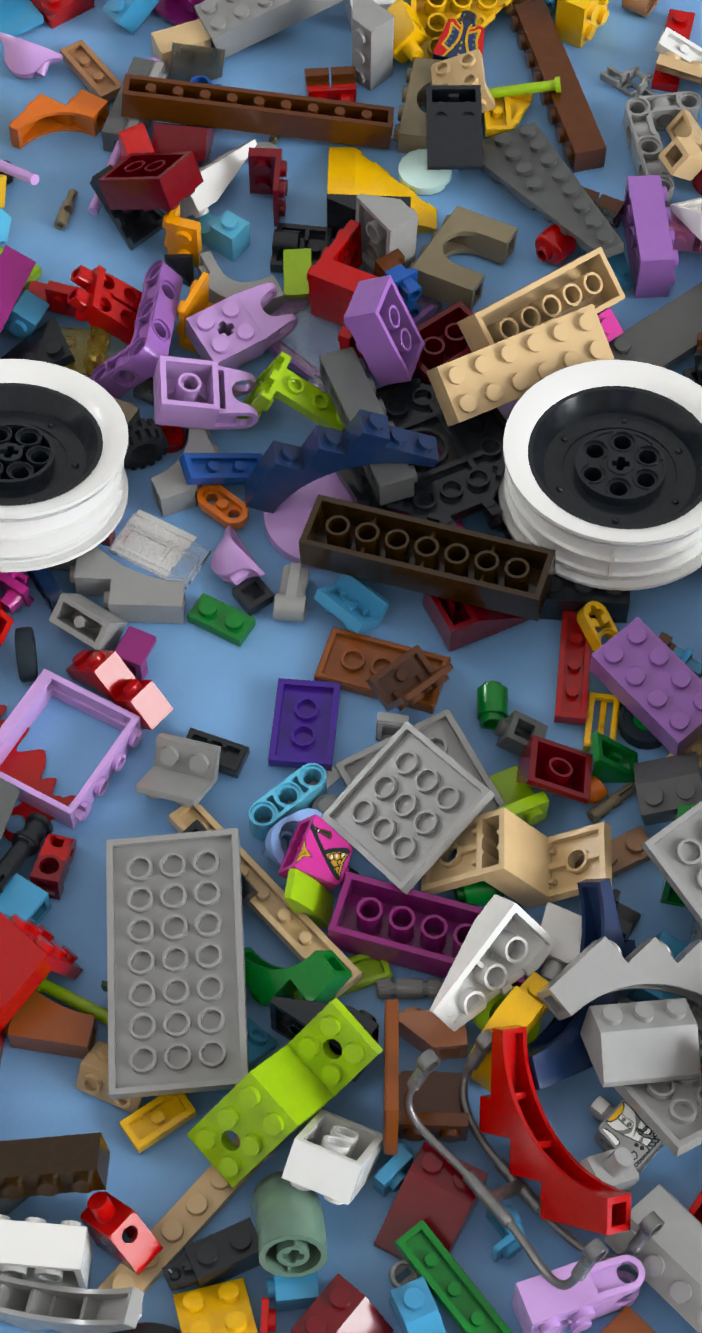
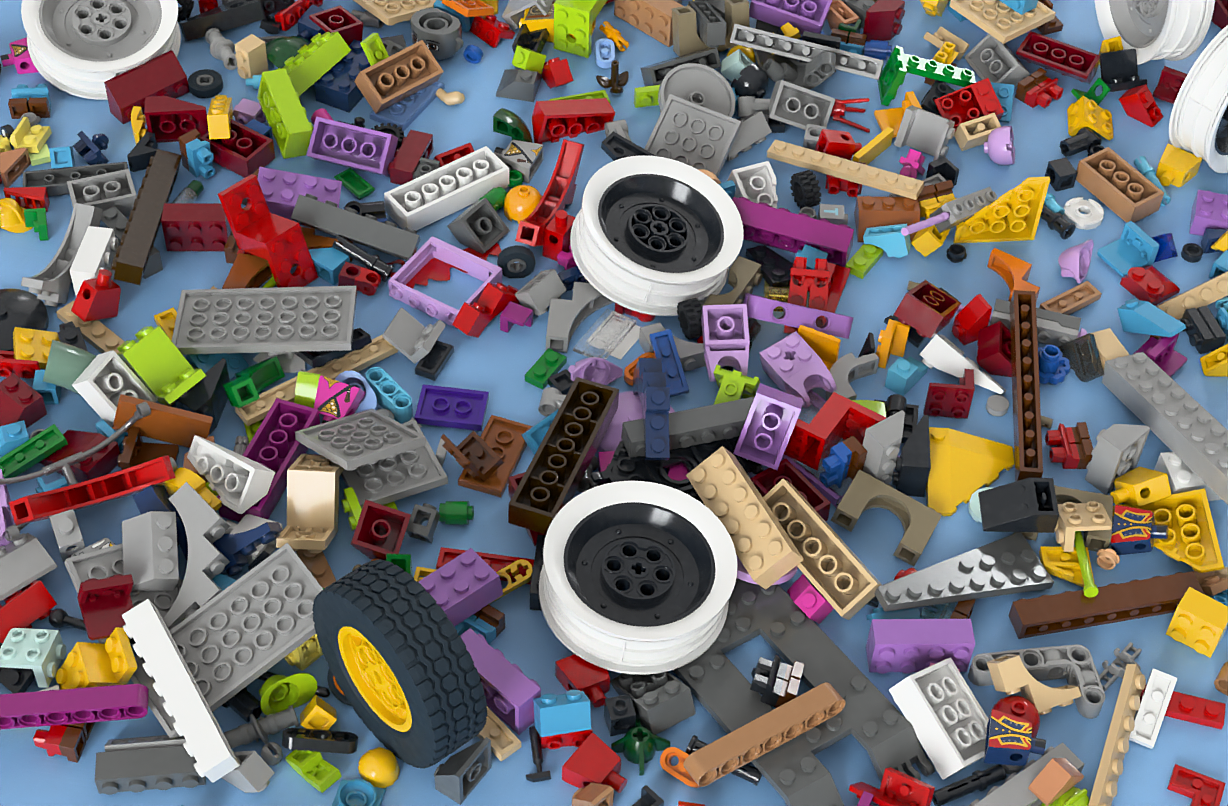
camera: 90 degrees right, 10 degrees down
none -> light nougat plate [1097,548,1120,570]

